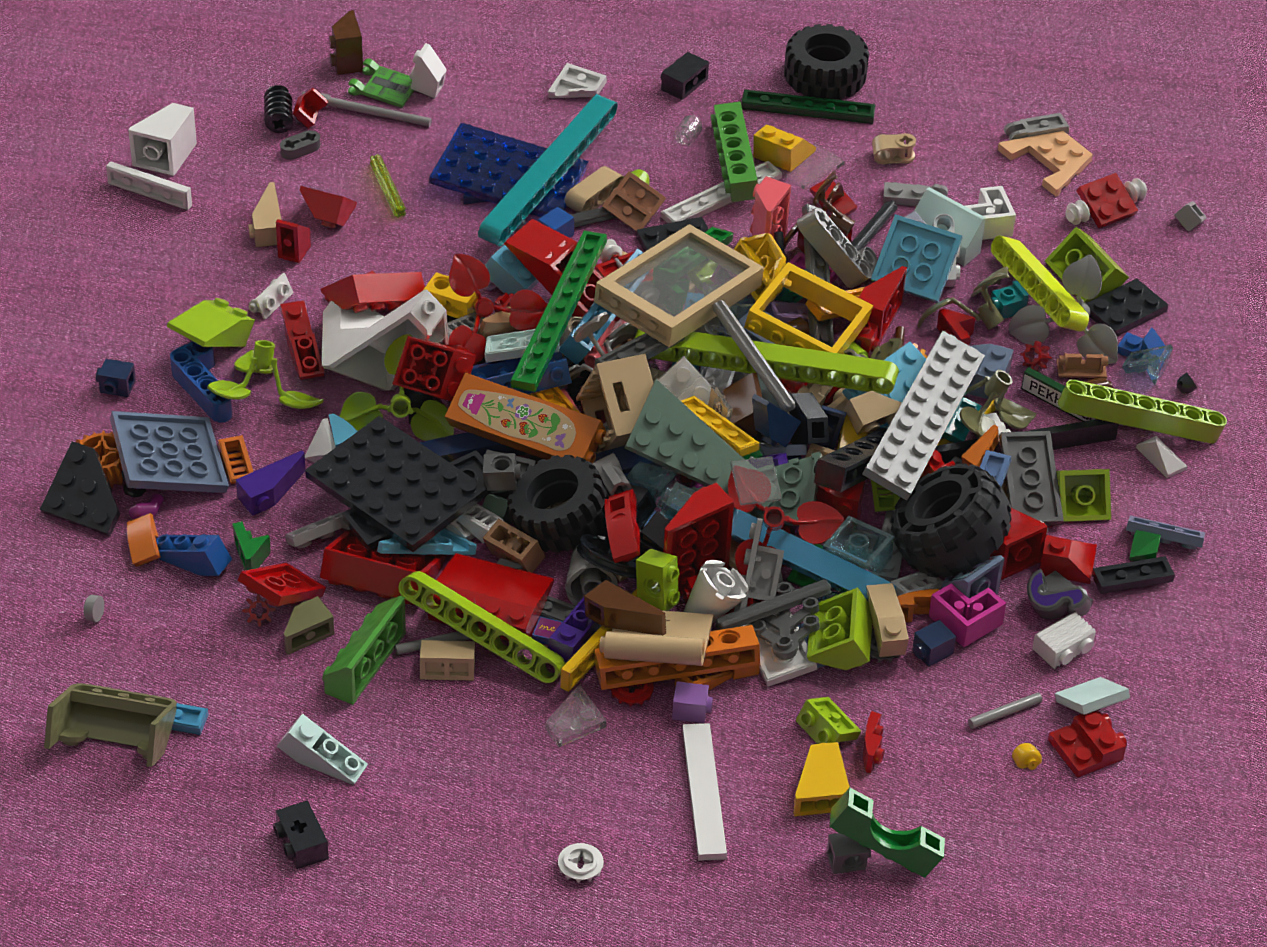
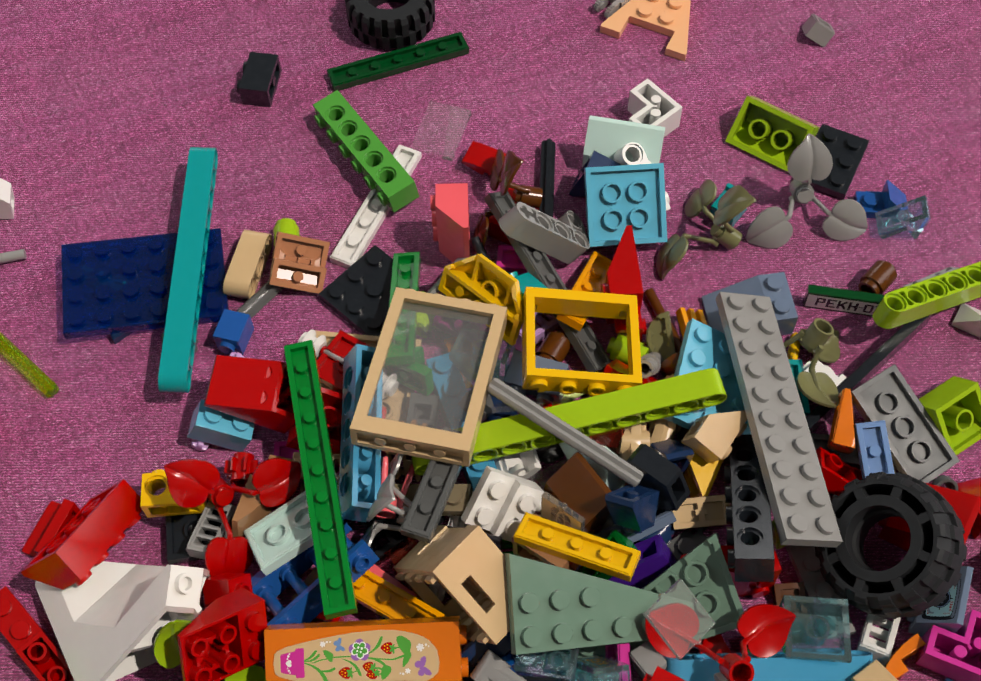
camera: 25 degrees left, 15 degrees up
white wing [548,63,607,98] -> none
clear brick [674,115,702,146] -> none
yellow slope [753,124,816,172] -> none
tan piece [872,133,916,164] -> none
light grey hinge [883,182,948,206] -> none
red slope [937,308,975,346] -> none
neon yellow beam [991,235,1089,332] -> none
red gear [1020,341,1052,371] -> none
nougat hinge [1056,353,1108,378] -> none
red plate [1065,173,1147,229] -> none
black hinge [1176,372,1197,394] -> none

